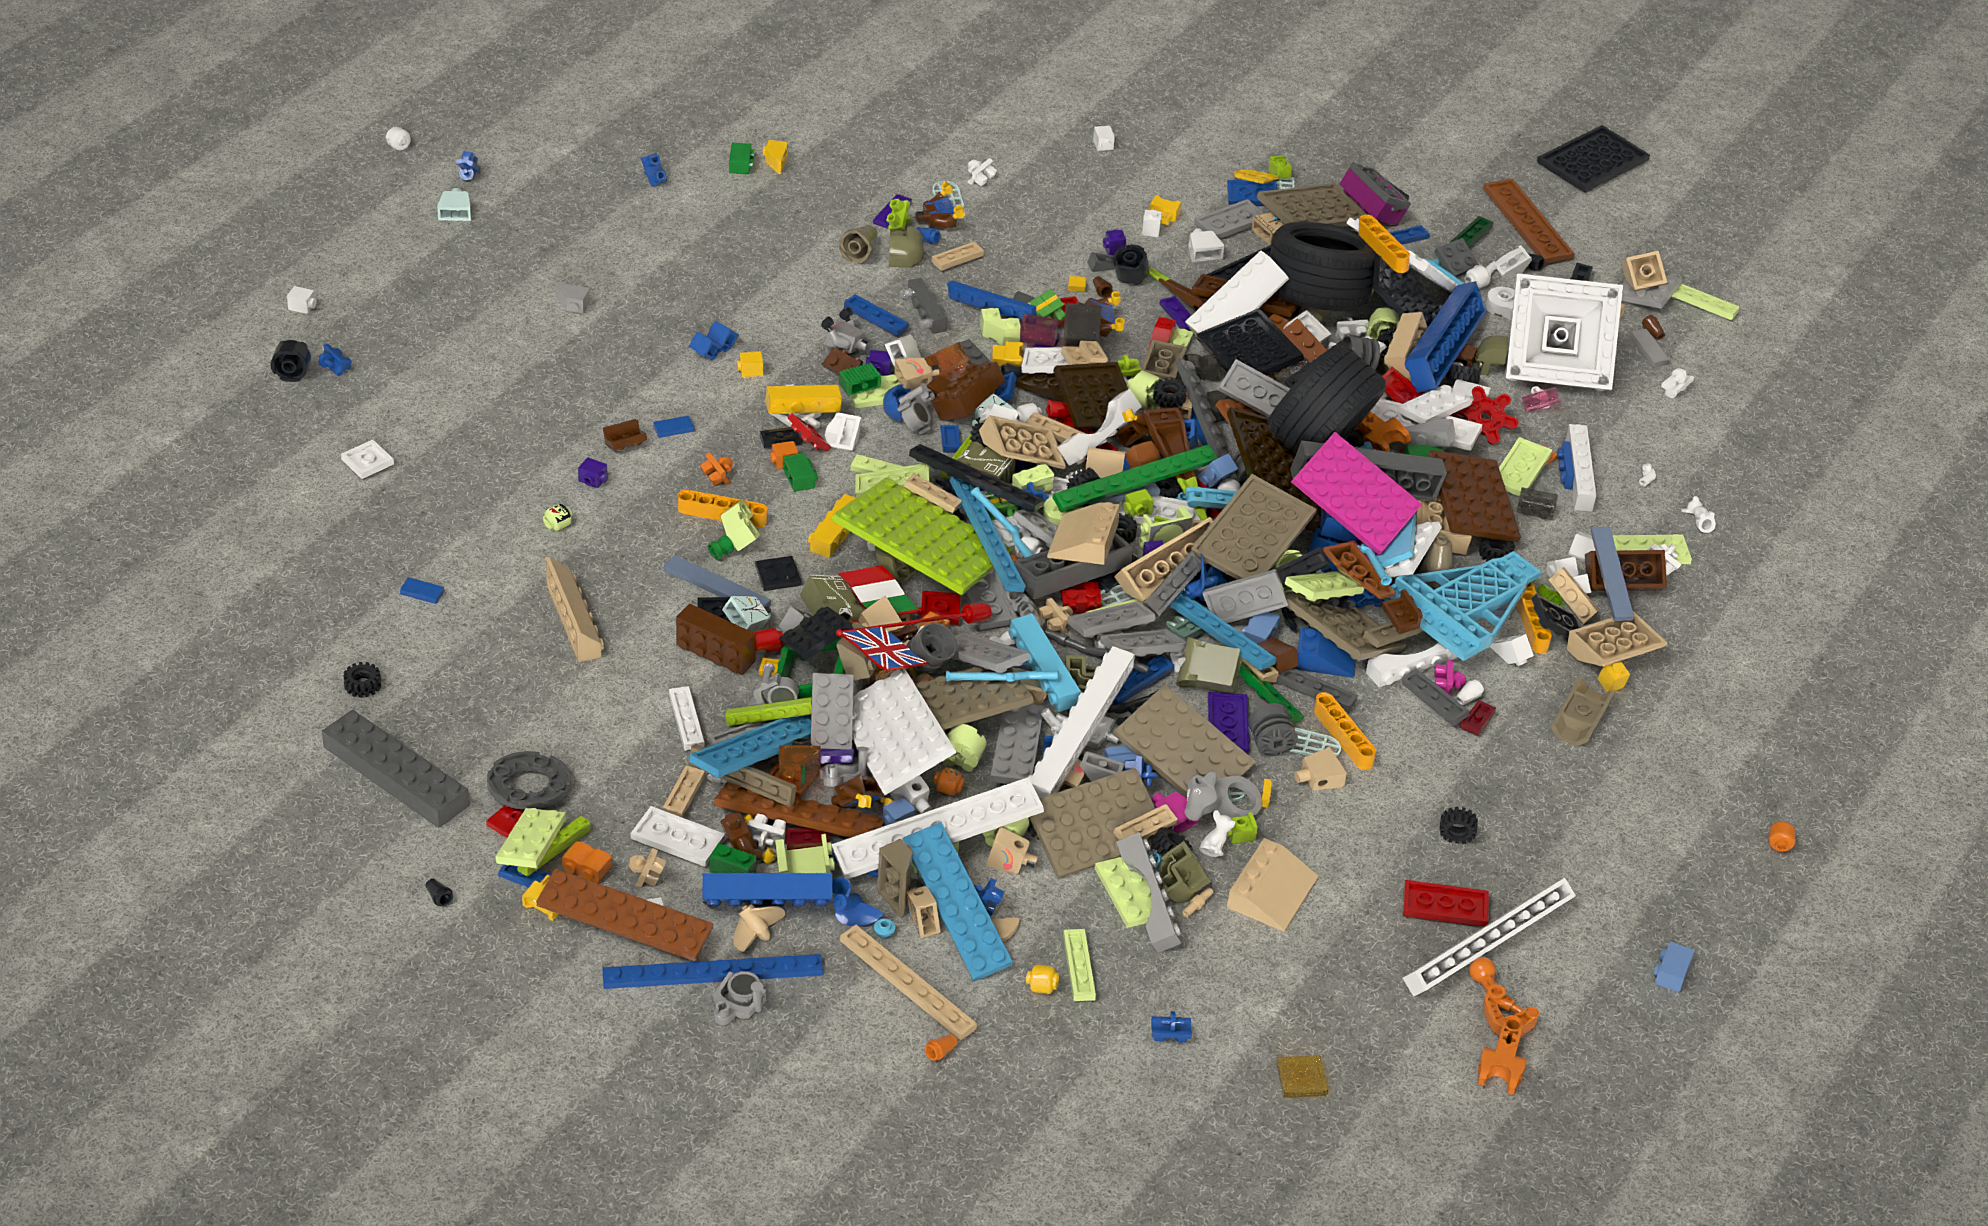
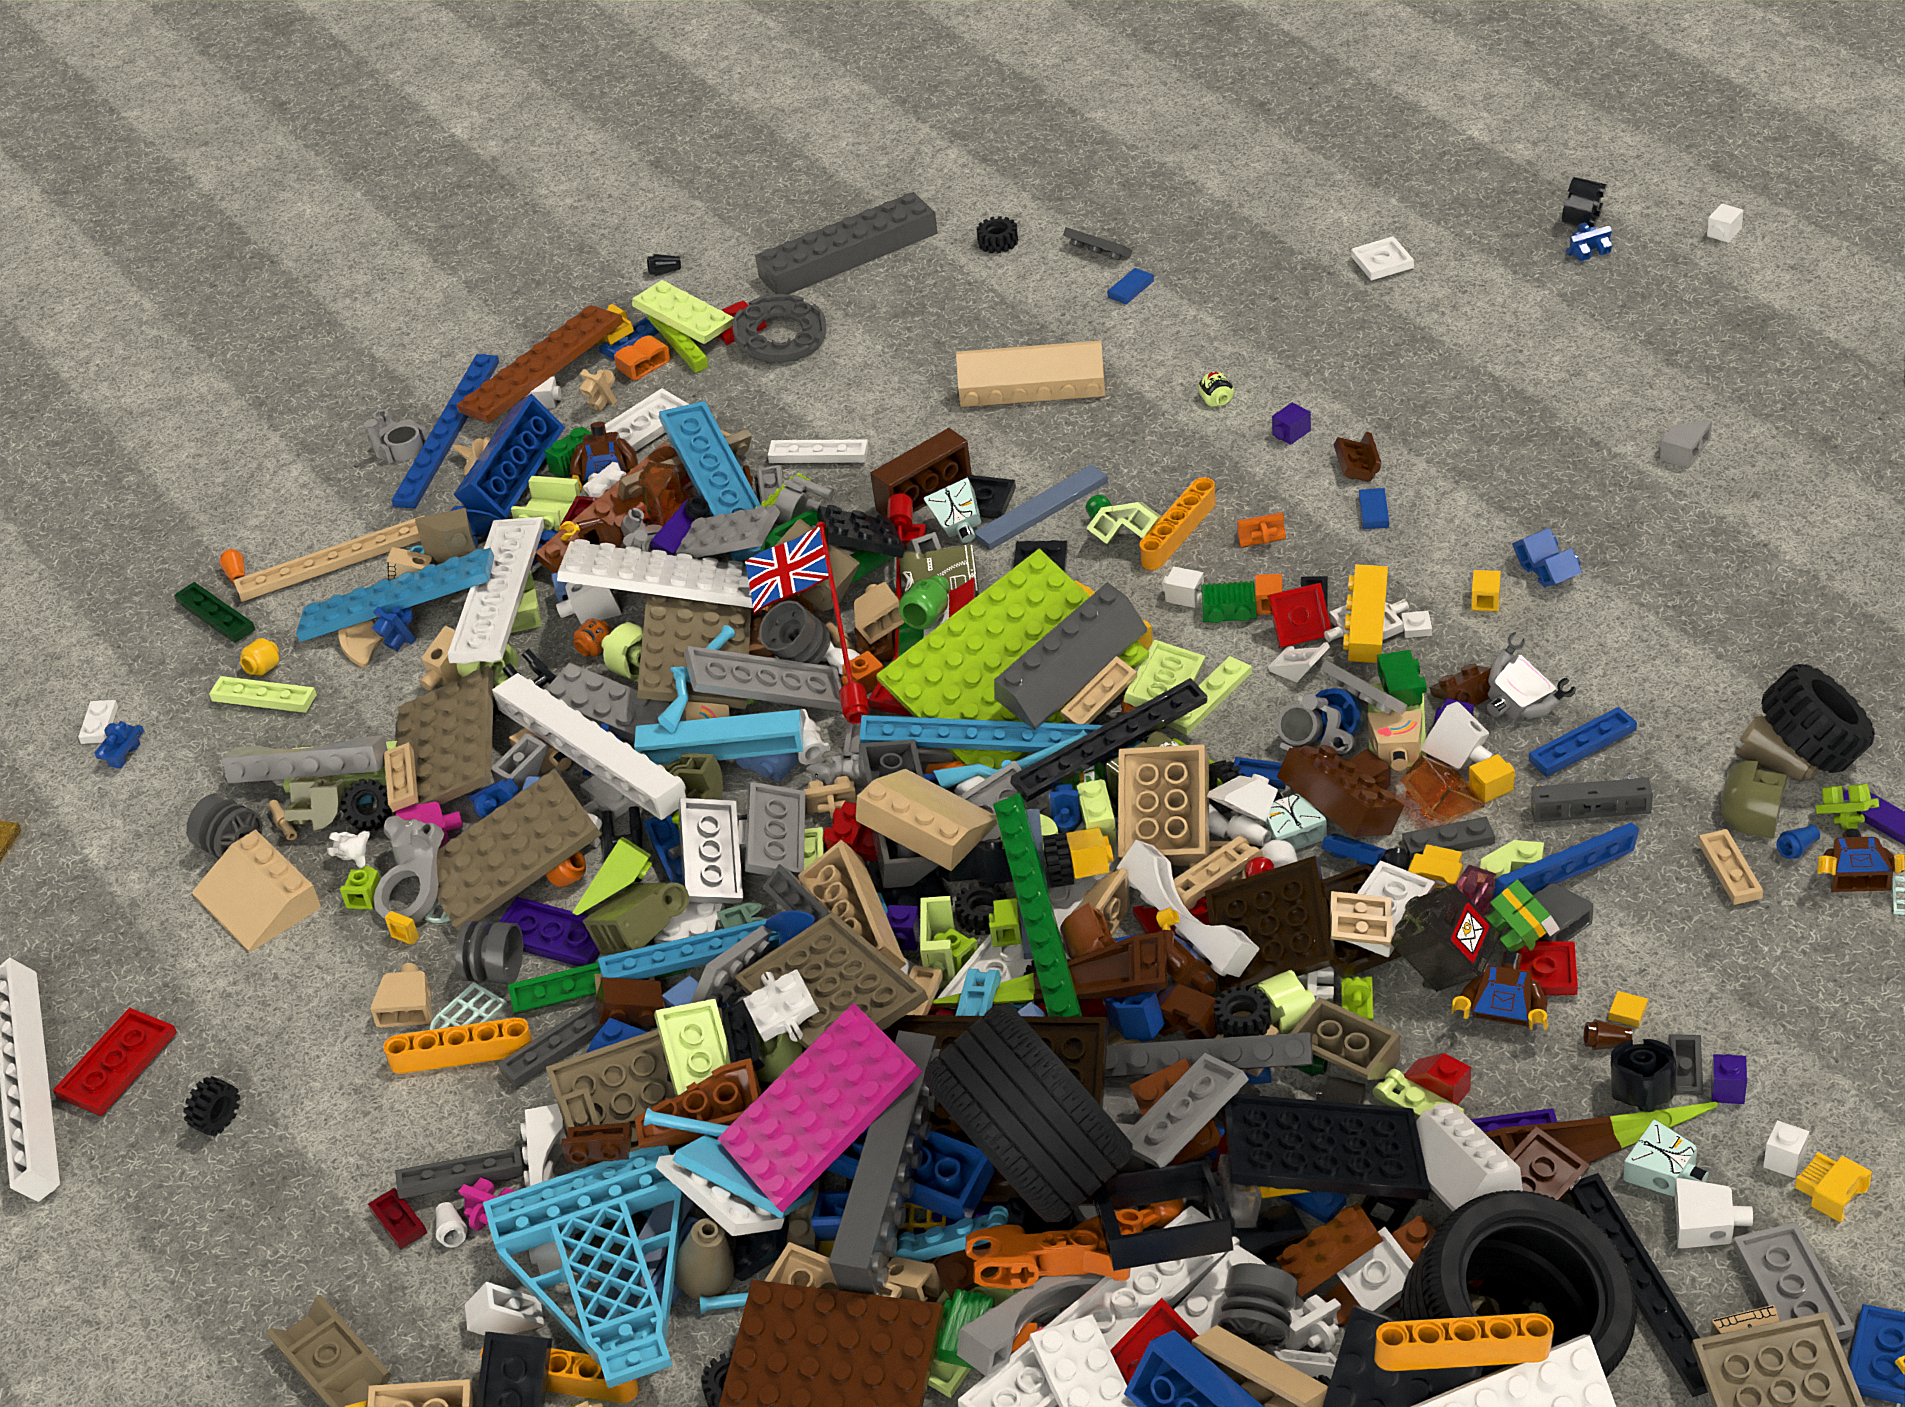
camera: 120 degrees right, 0 degrees up
none -> white plate [78,700,118,744]
none -> dark green plate [174,582,255,643]
none -> dark grey wheel [186,793,262,858]
none -> lime slope [572,837,652,915]
none -> white plate [743,969,819,1042]
none -> bright green piece [899,575,950,630]
none -> dark grey slope [994,582,1147,730]
none -> dark grey plate [1063,227,1133,260]
none -> yellow brick [1066,827,1114,879]
none -> white brick [1162,566,1204,608]
none -> light grey wing [1320,660,1407,715]
none -> yellow brick [1469,754,1515,803]
none -> light aqua torso [1623,1120,1709,1196]
none -> black tyre [1761,664,1875,773]

